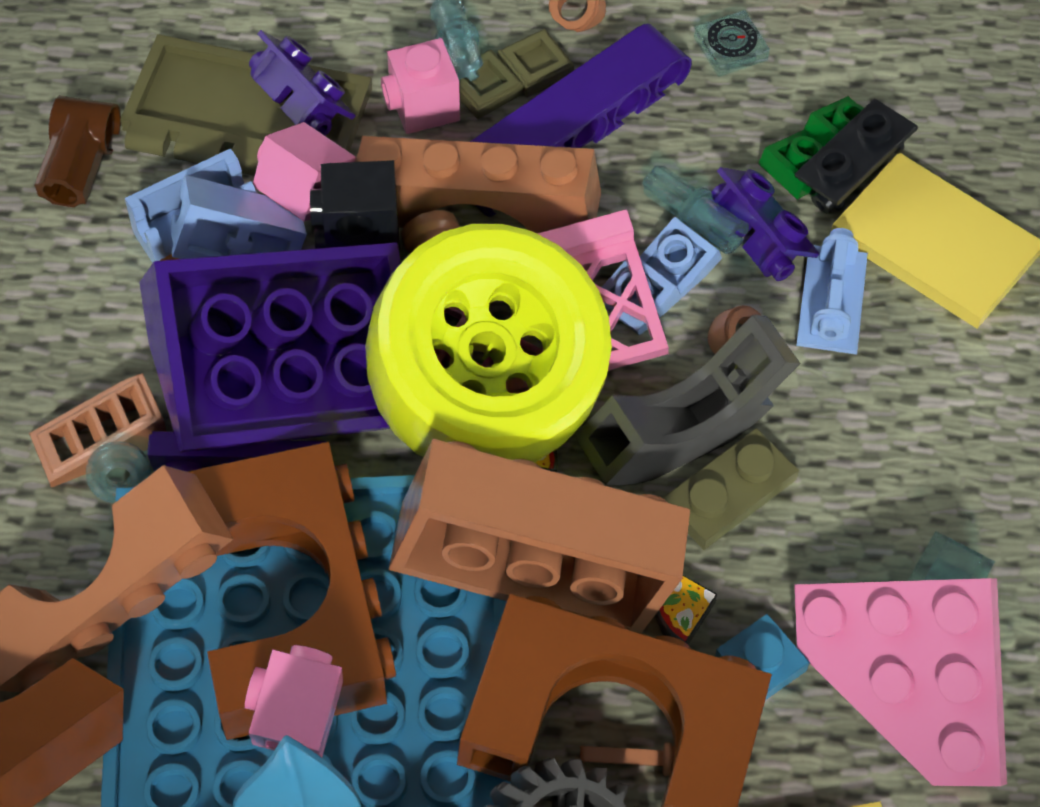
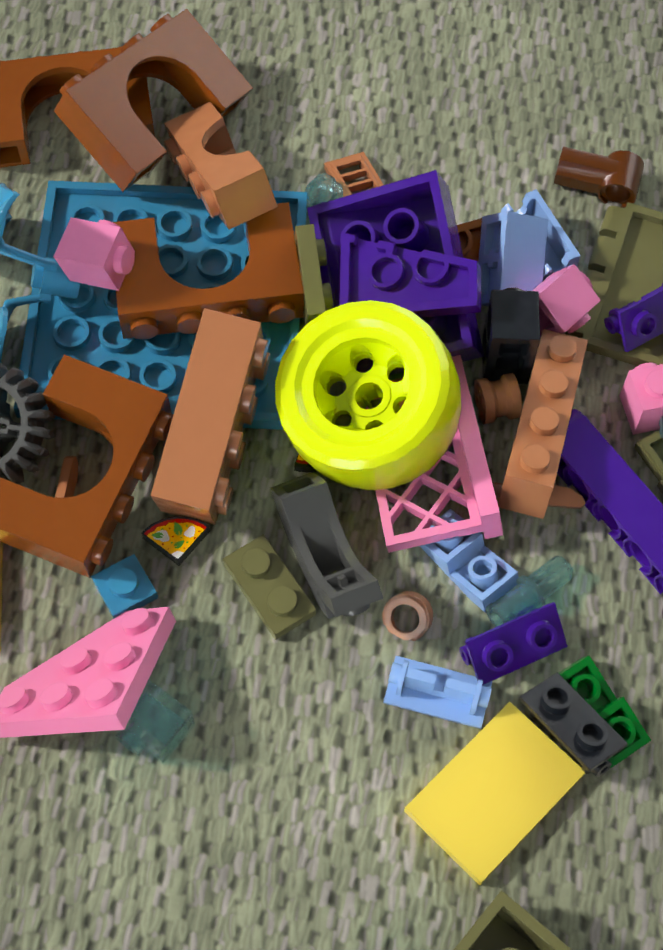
camera: 95 degrees right, 5 degrees up
none -> olive plate [294,224,333,325]
none -> dark purple wing [339,232,481,318]

